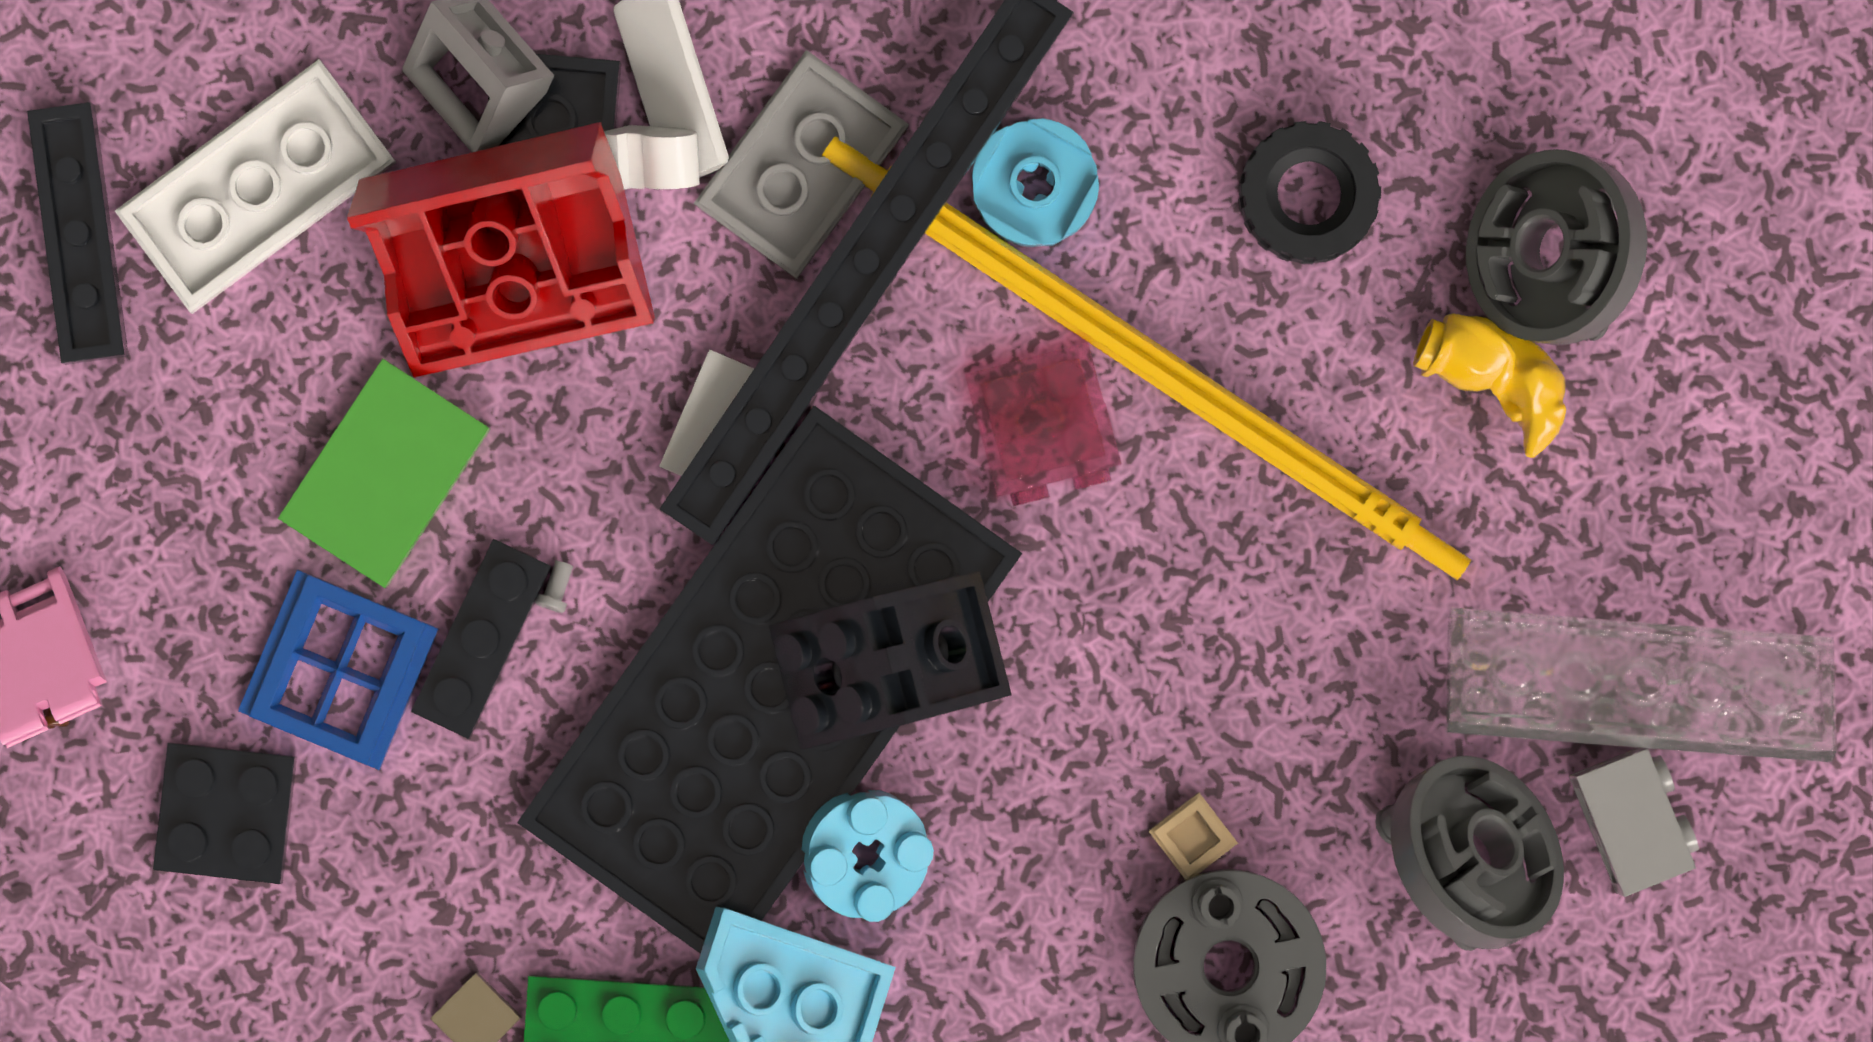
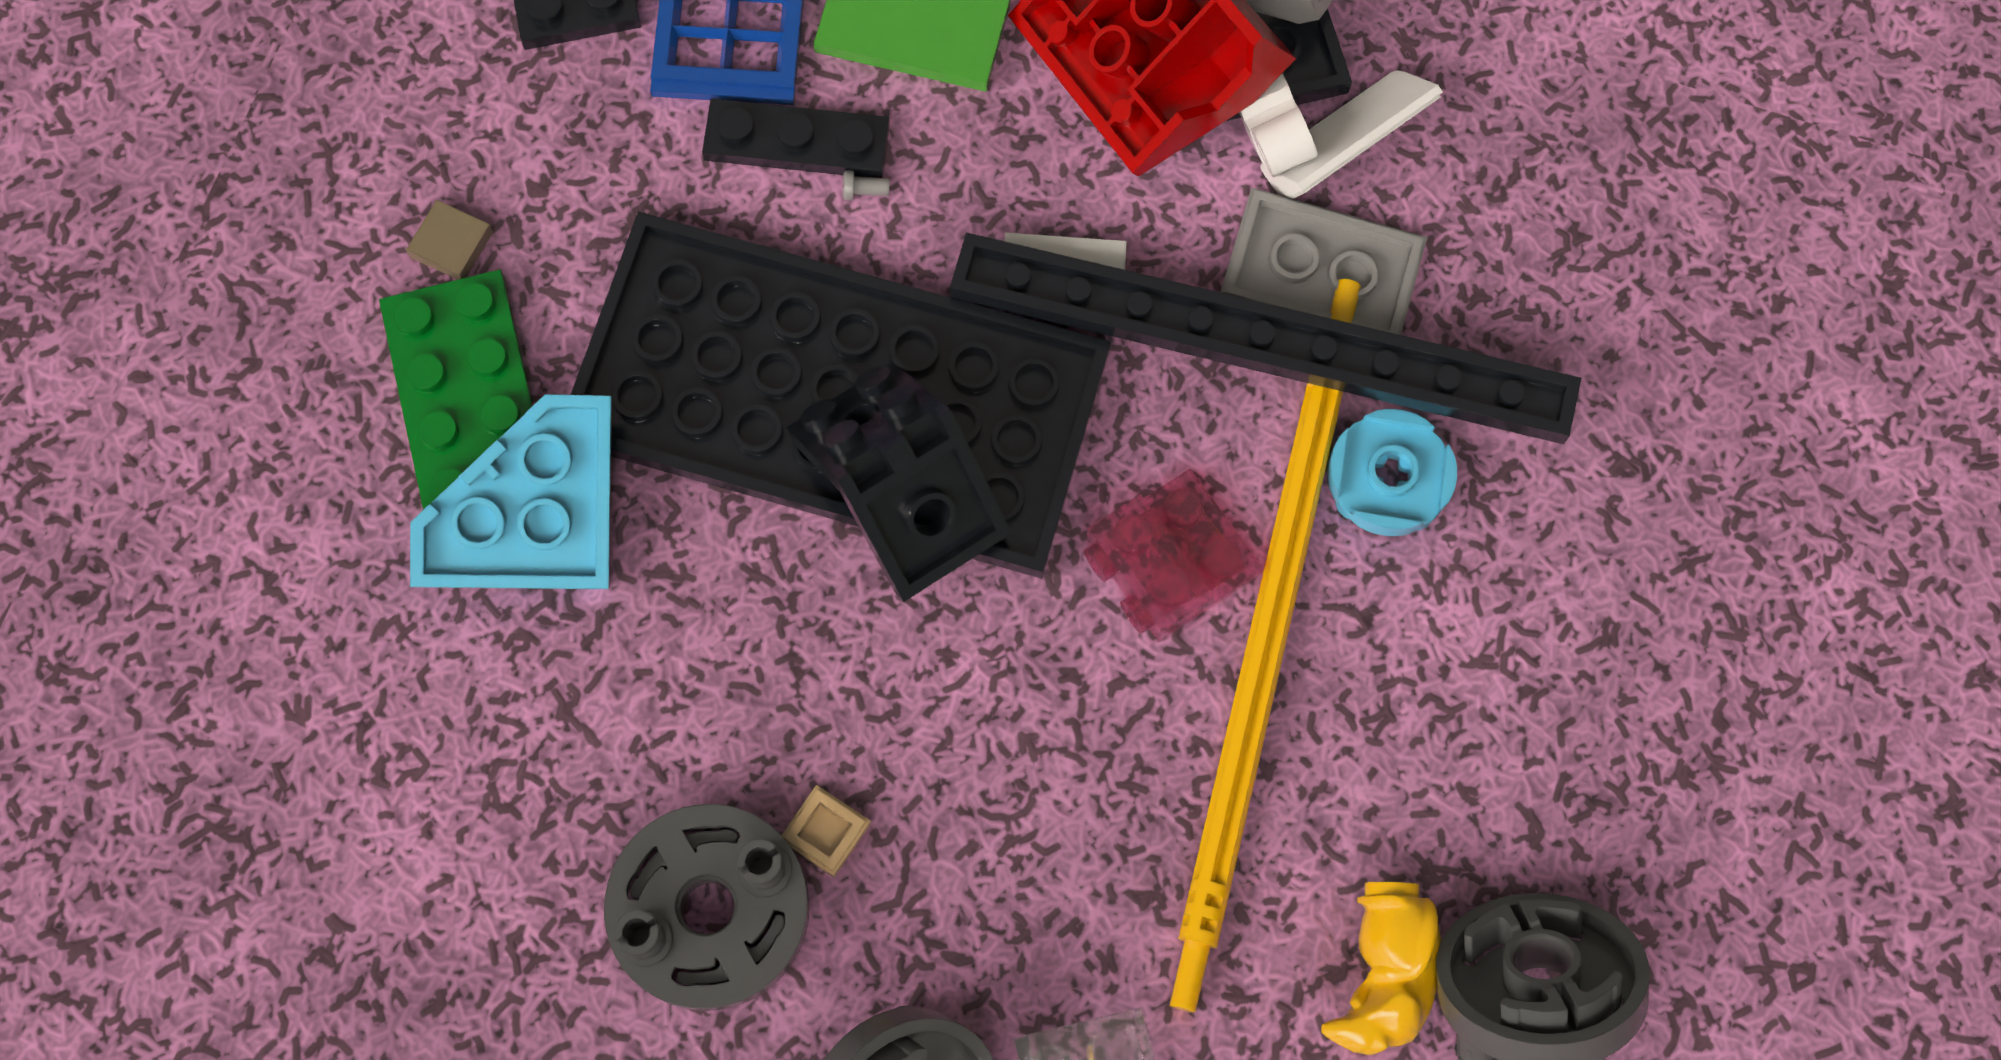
camera: 70 degrees right, 15 degrees down
medium azure plate [801,790,934,922] -> none
black tyre [1238,121,1381,265] -> none

